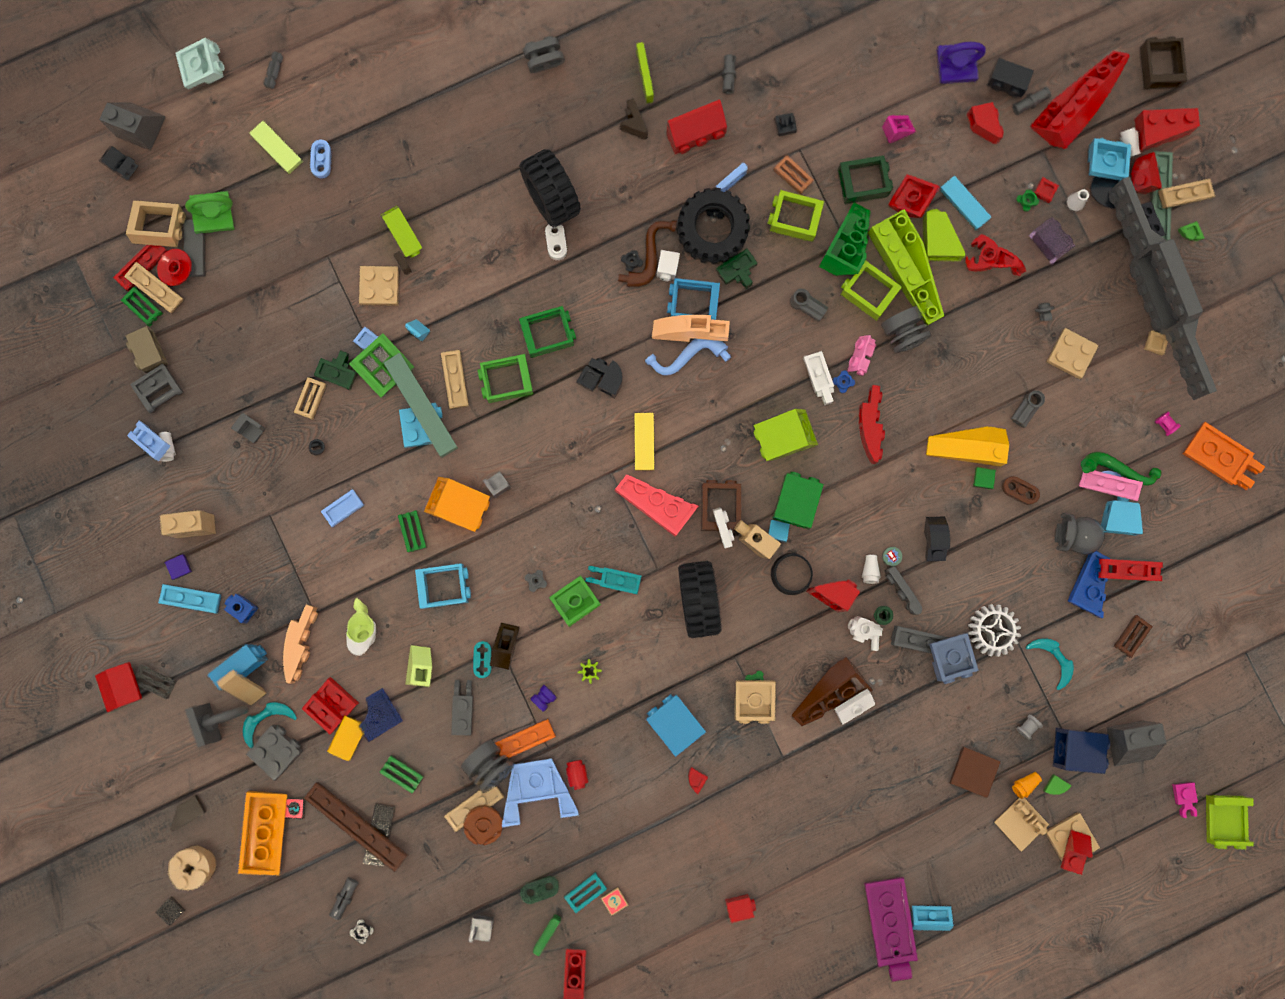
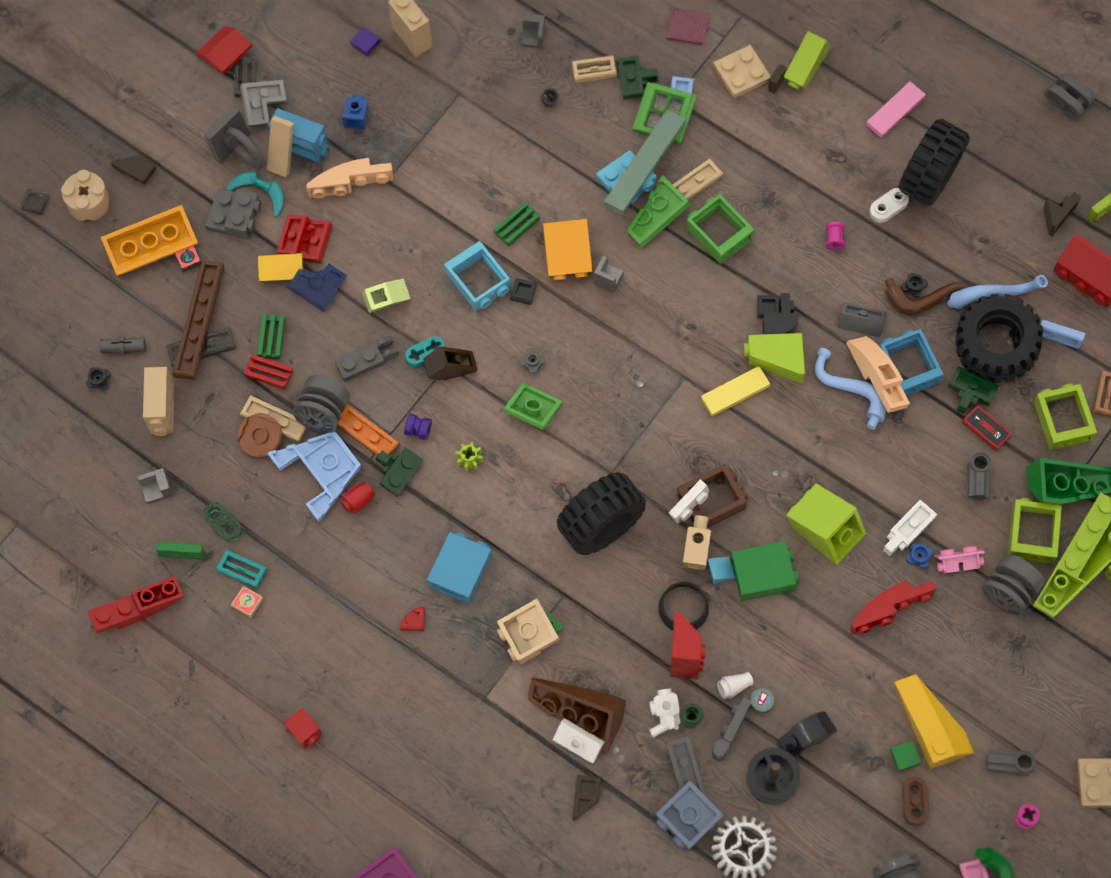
camera: 75 degrees right, 15 degrees down
medium azure tile [159,584,222,614] -> none
light blue tile [321,489,364,527] -> none
yellowish green hair [346,598,376,656] -> none
medium azure slope [405,320,430,341] -> none
green window [519,306,576,358] -> none
teal hinge [585,566,641,595] -> none
coral wing [615,475,699,537] -> none
white brick [657,250,680,281] -> none
none -> tan brick [143,367,174,436]
none -> light grey plate [240,80,286,127]
none -> red tile [243,354,293,389]
none -> dark green hinge [375,447,423,497]
none -> black tile [510,278,537,305]
none -> dark brown tile [572,775,601,820]
none -> bright green wing [627,175,691,248]
none -> clear pink piece [667,8,709,45]
none -> lime slope [744,333,805,383]
none -> black wheel [746,748,800,805]
none -> dark pink bush [825,222,845,250]
none -> dark grey slope [838,302,886,337]
none -> bright pink tile [866,82,926,138]
none -> light blue animal [947,275,1048,309]
none -> tile [962,405,1012,452]
none -> dark pink bush [1014,804,1040,830]

